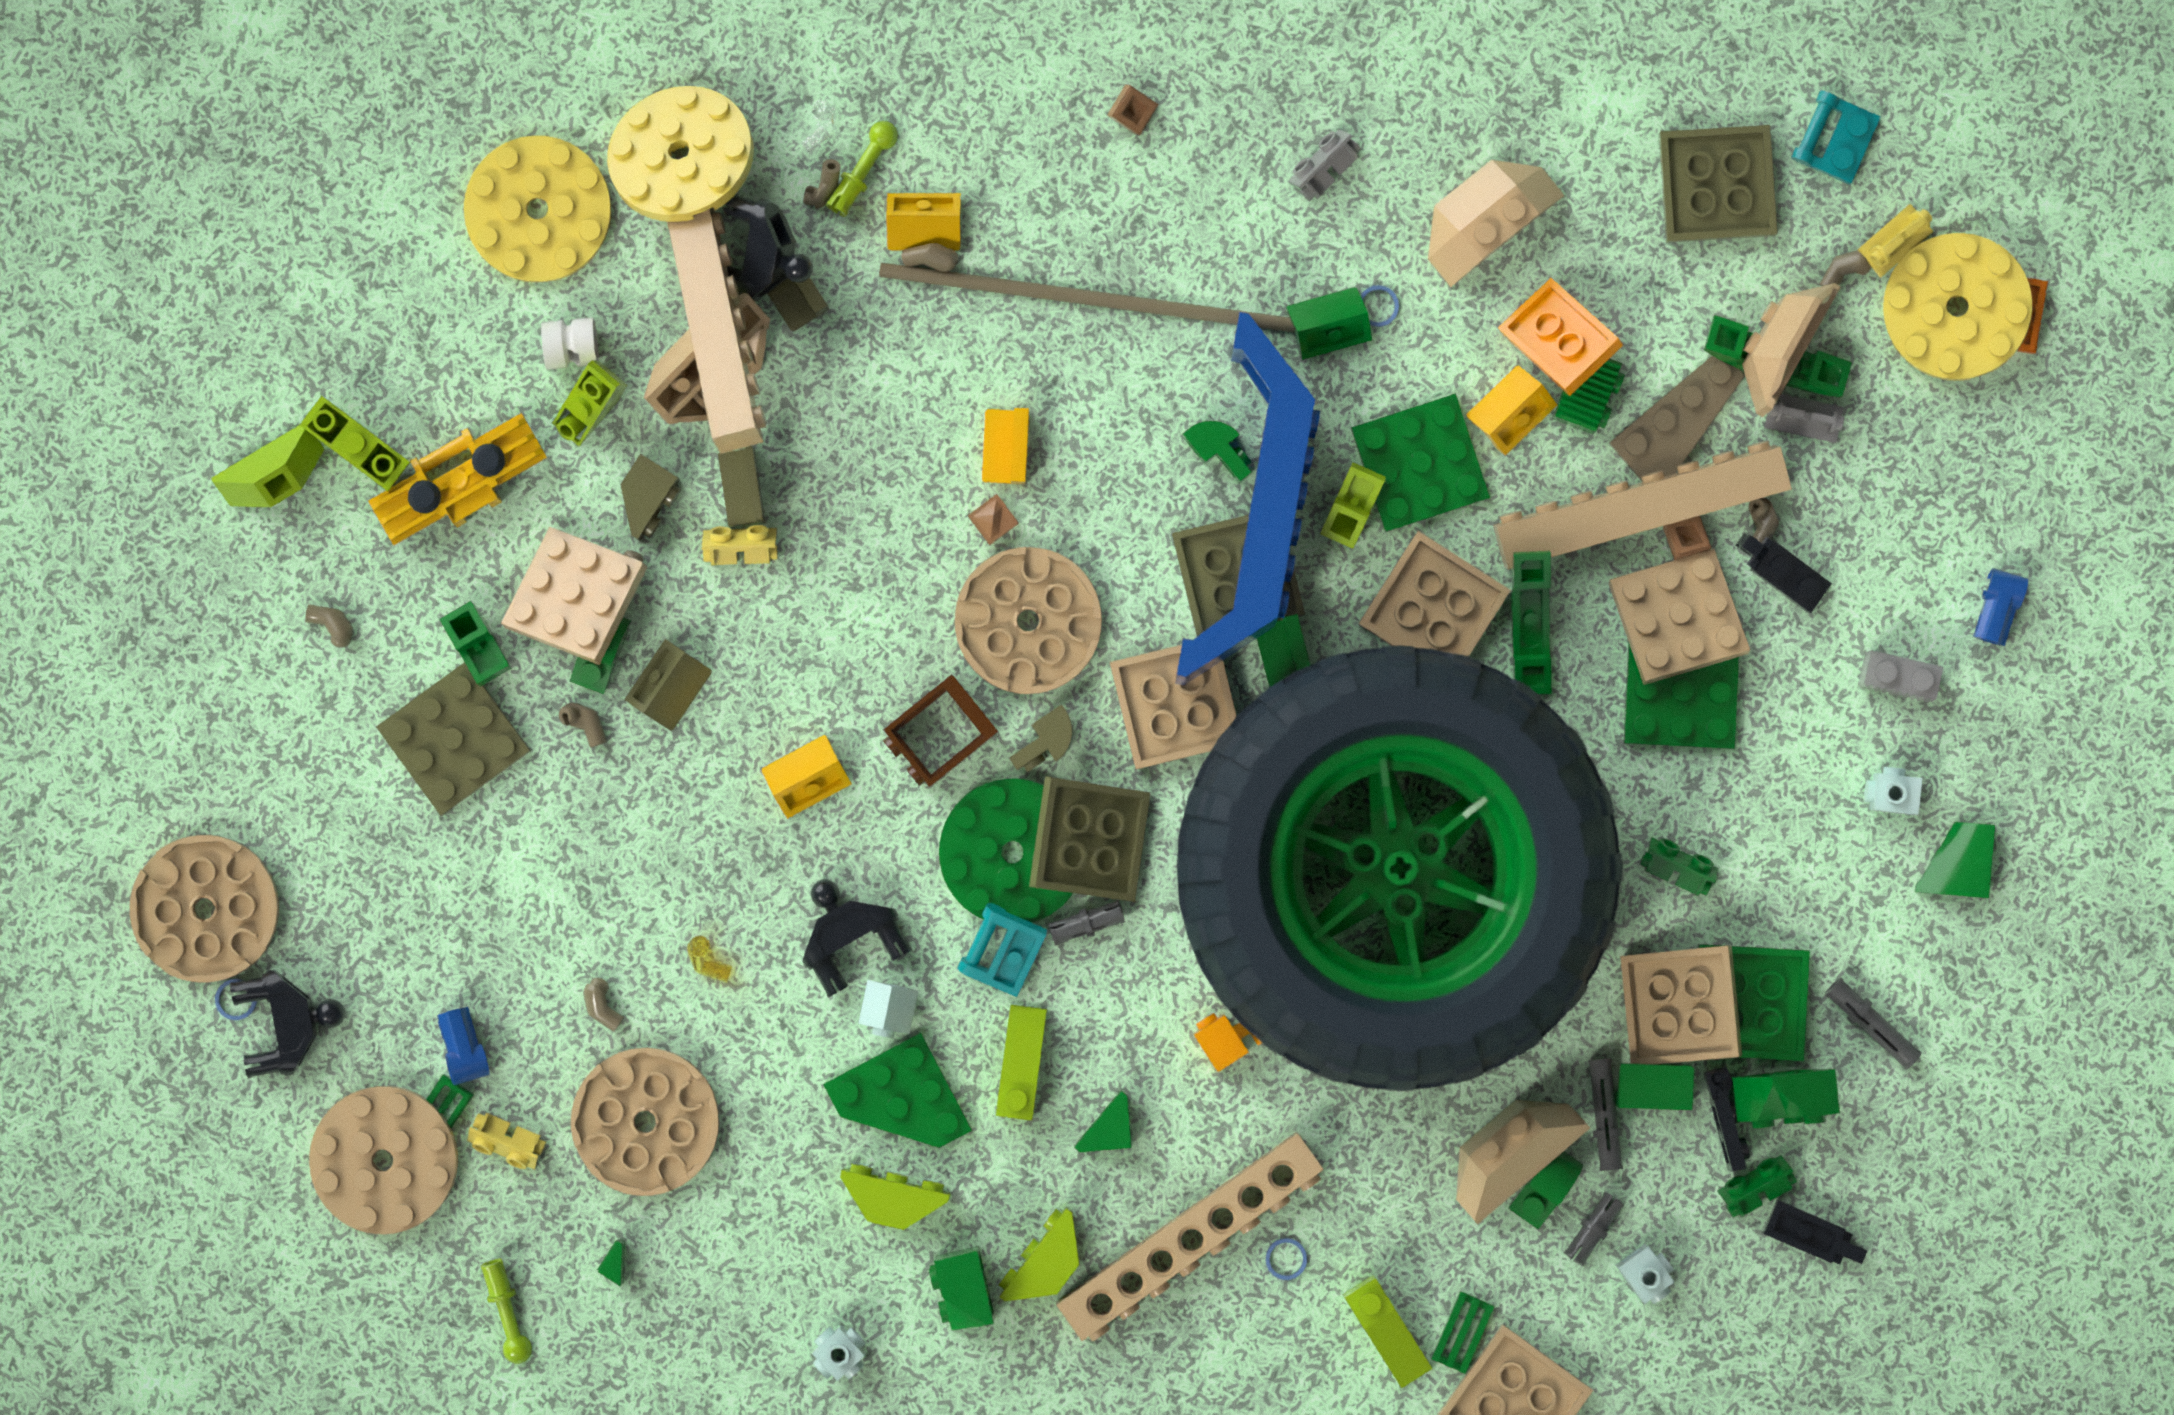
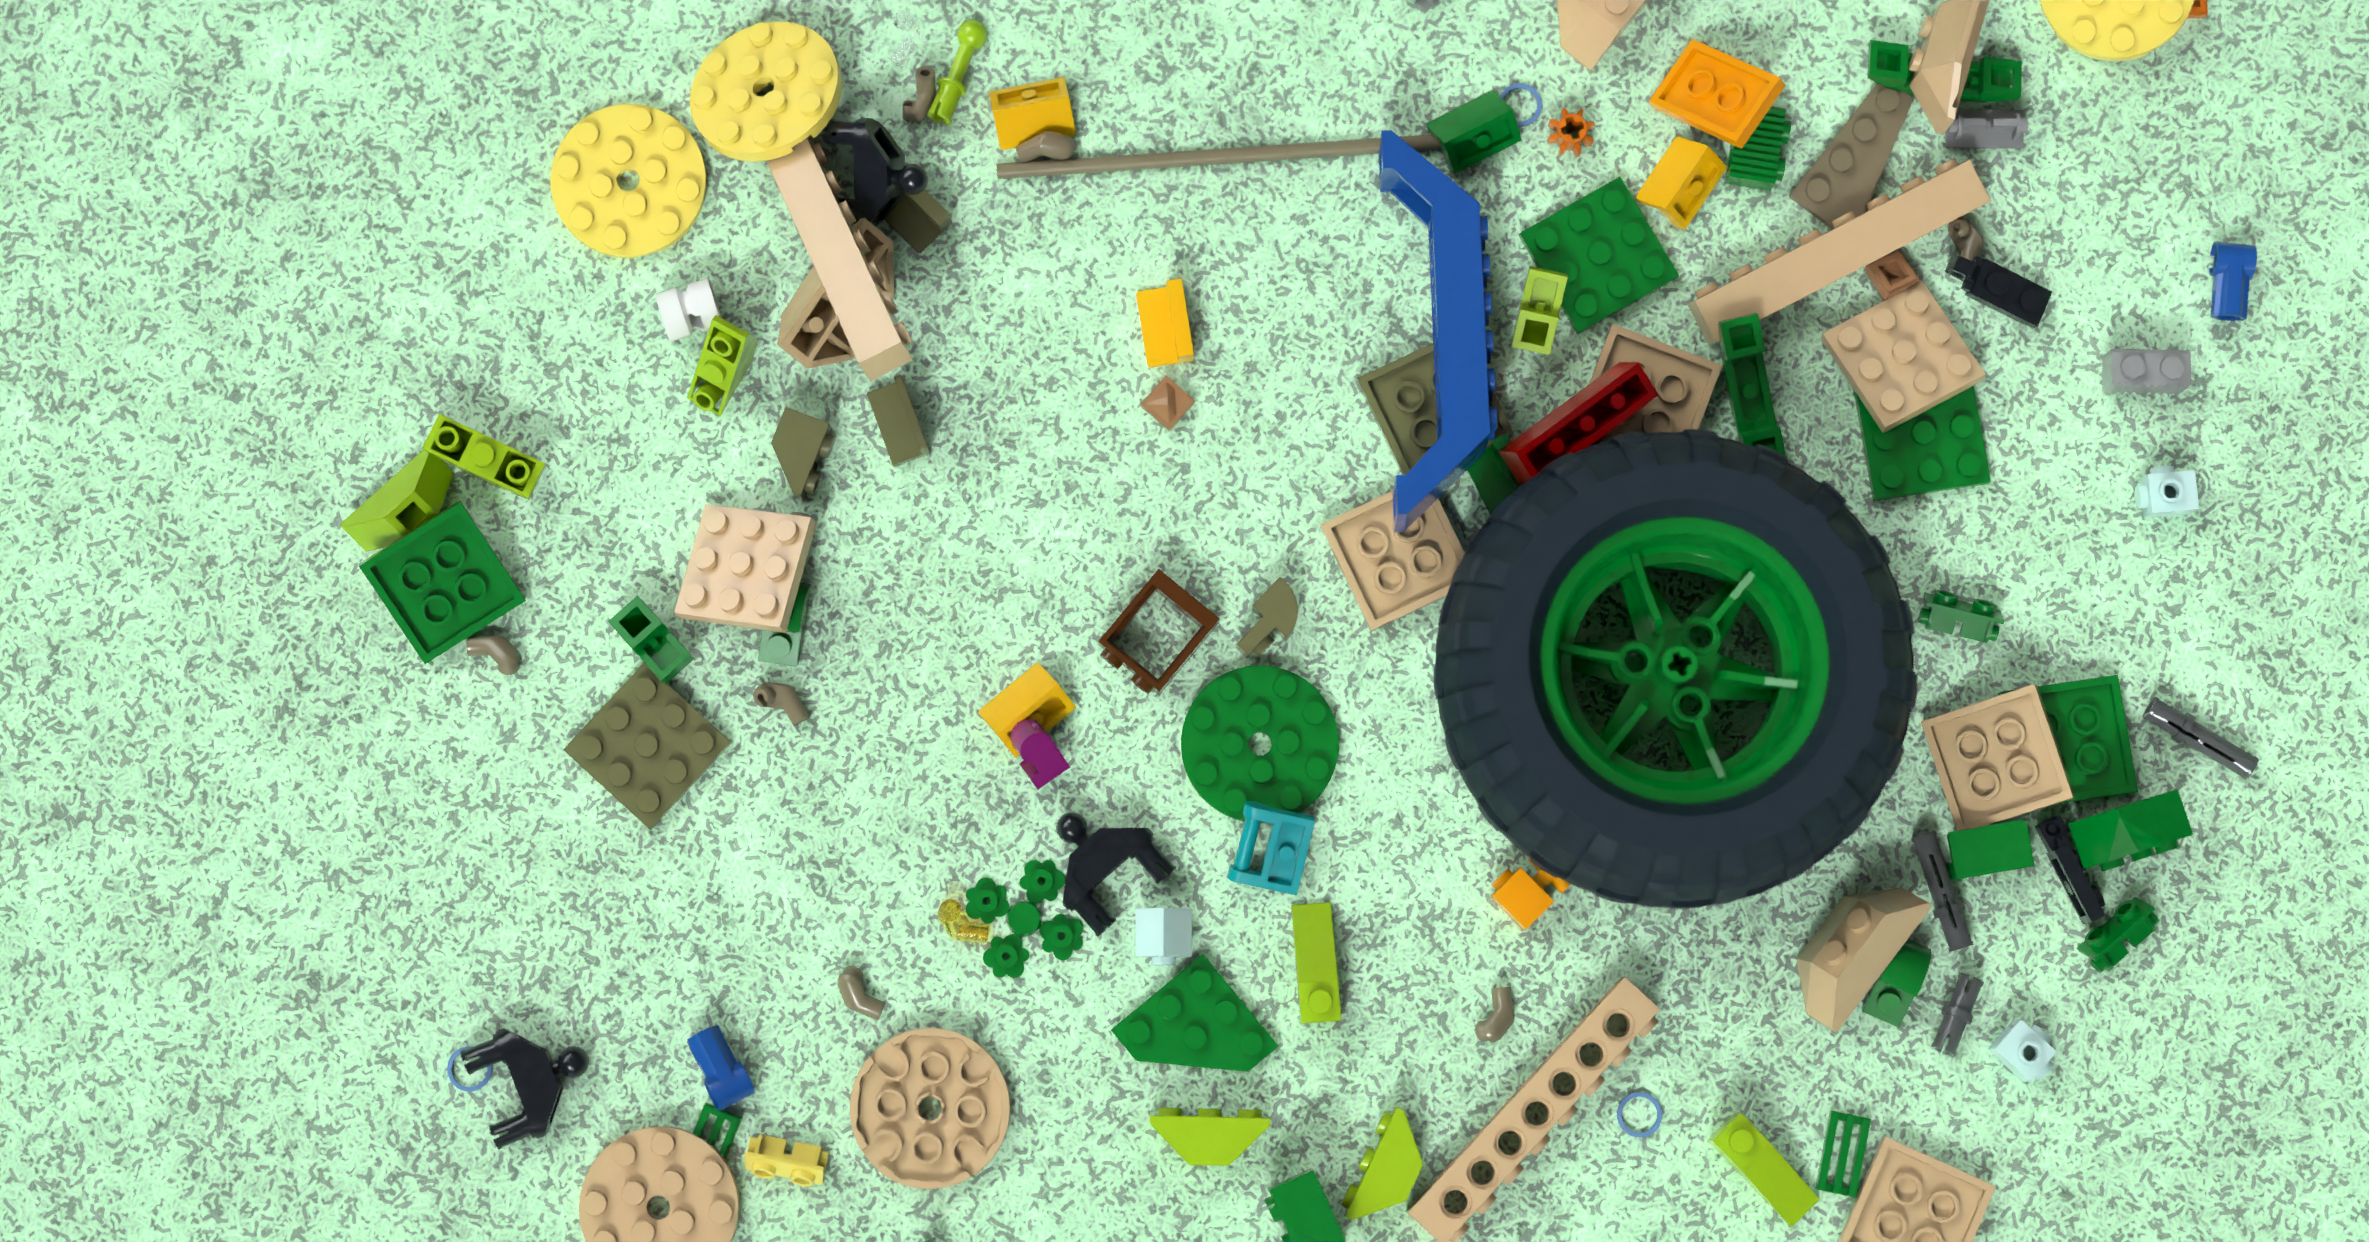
camera: 10 degrees left, 5 degrees down
tan plate [130,835,279,983] -> none
yellow piece [368,413,547,546] -> none
olive panel [624,639,712,731] -> none
light yellow hinge [702,525,778,566] -> none
tan plate [955,547,1102,694] -> none
olive plate [1029,777,1150,902] -> none
dark grey pin [1048,900,1126,946] -> none
green slope [1074,1090,1132,1152] -> none
green brick [1182,421,1252,484] -> none
black hinge [1762,1199,1867,1265] -> none
green slope [1915,822,1995,898] -> none
none -> green plate [359,500,526,664]
none -> green plant [965,860,1083,978]
none -> magenta leg [1010,719,1070,790]
none -> dark tan arm [1475,987,1514,1043]
none -> red brick [1498,362,1659,484]
none -> orange gear [1547,108,1595,158]

